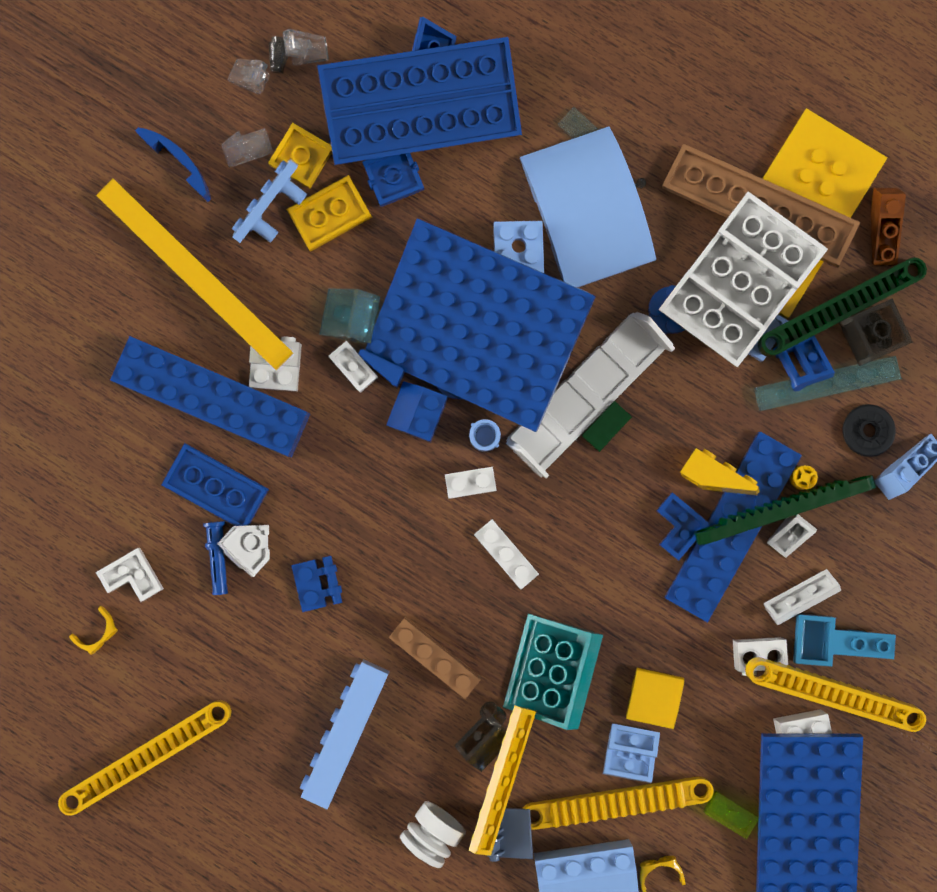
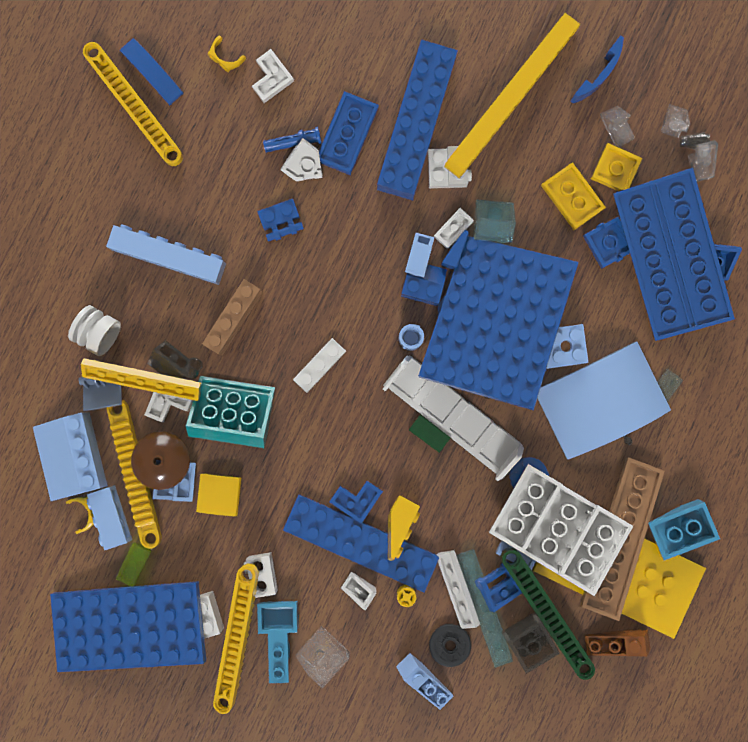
camera: 80 degrees right, 0 degrees up
light blue plate [232,158,307,243] -> none
white brick [445,467,497,499] -> none
dark green gear [694,475,876,545] -> none
white plate [764,569,841,625] -> none
none -> light blue brick [87,485,132,550]
none -> blue slope [120,38,184,106]
none -> reddish brown dish [131,431,190,490]
none -> white plate [144,392,193,422]
none -> clear slope [295,626,350,689]
none -> light blue slope [405,233,434,277]
none -> white plate [436,550,480,629]
none -> dark azure slope [648,499,720,560]

